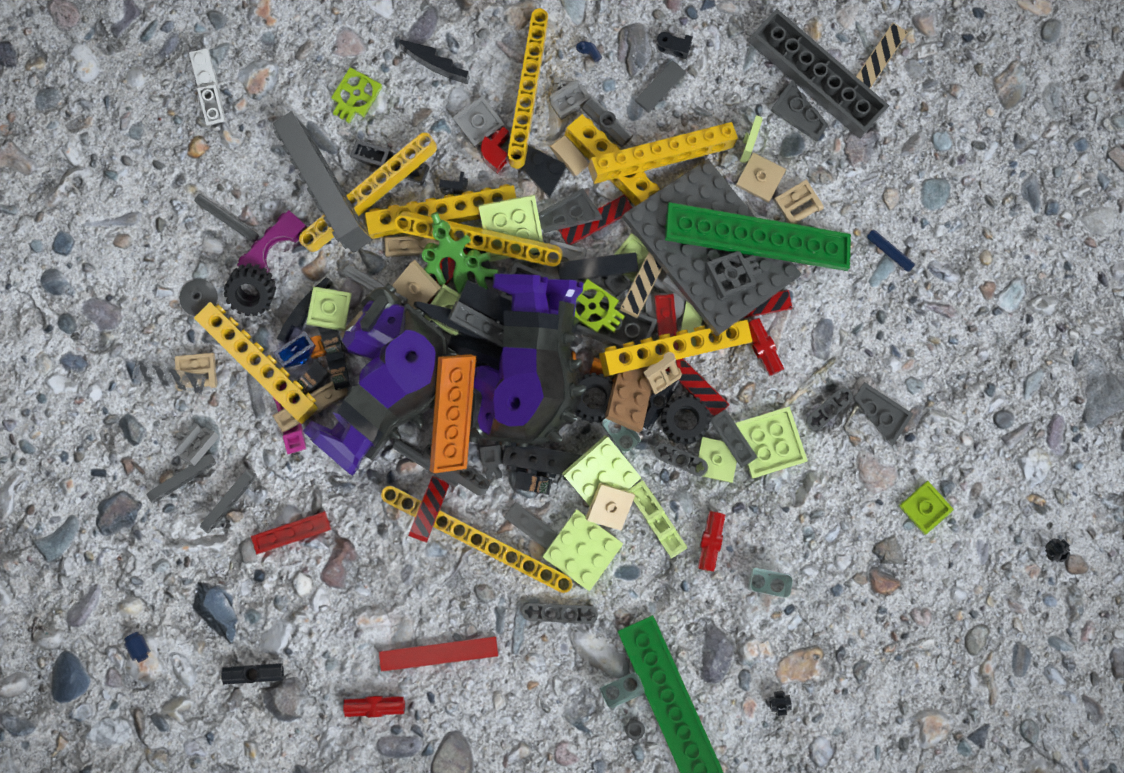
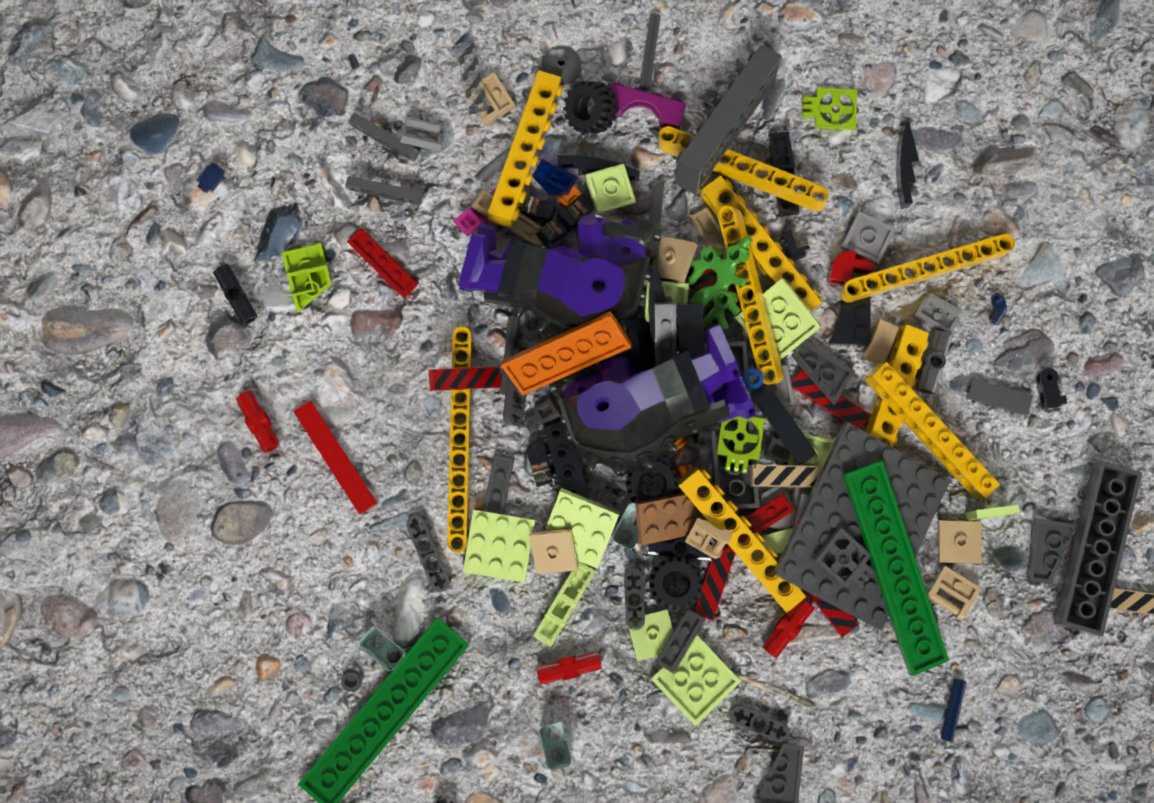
camera: 65 degrees right, 0 degrees up
none -> lime slope [281,242,332,312]
none -> blue plate [742,368,763,390]

